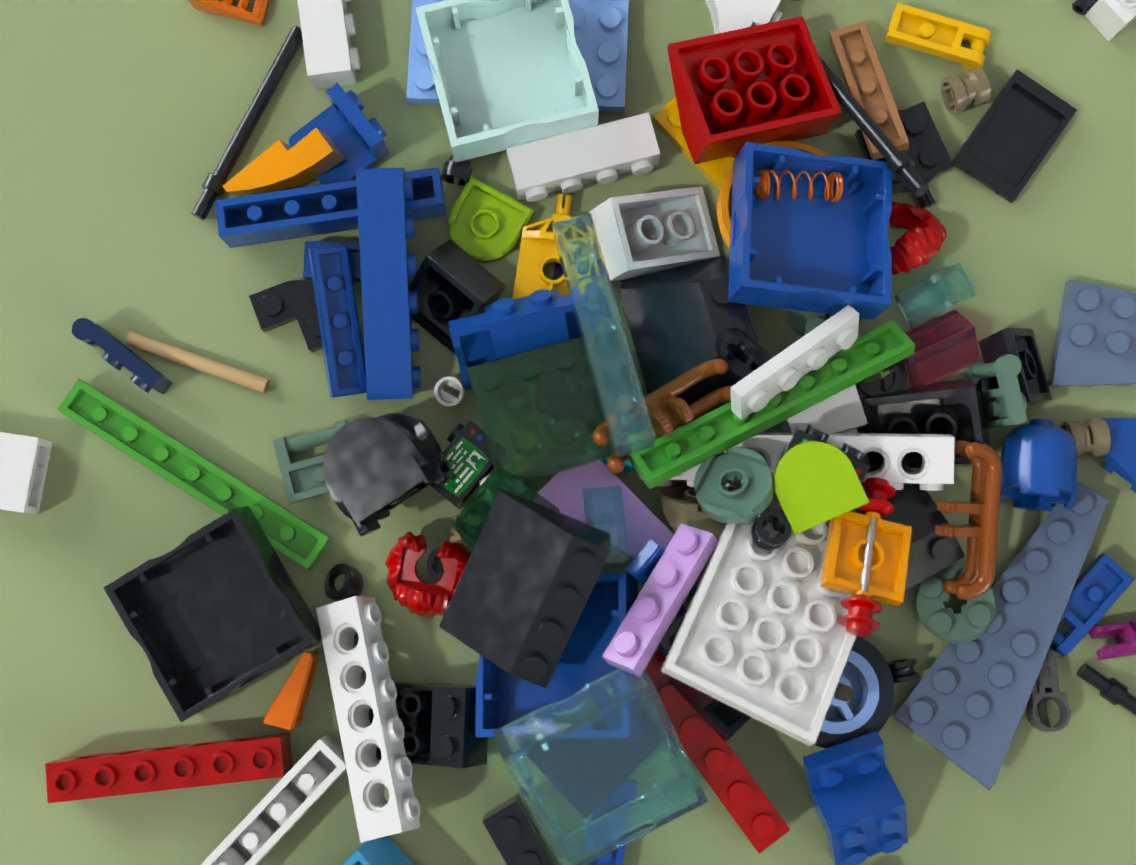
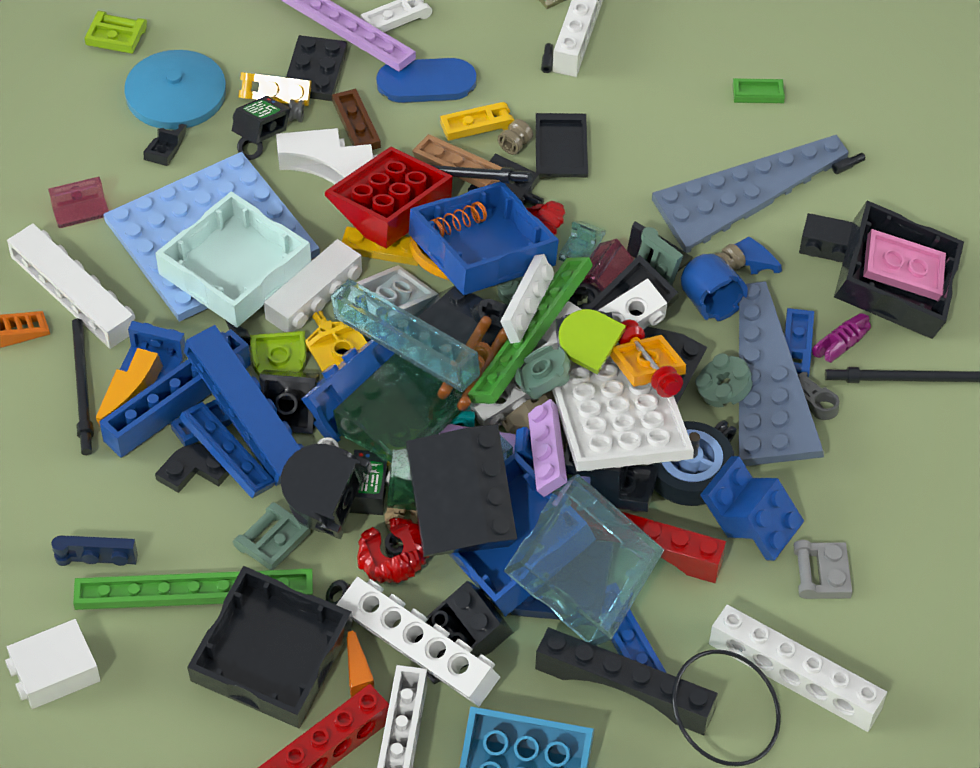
camera: 35 degrees left, 30 degrees down
tan bar [125,332,270,393] -> none
black bush [751,510,791,550] -> none
dark orange piece [935,440,1002,599] -> none

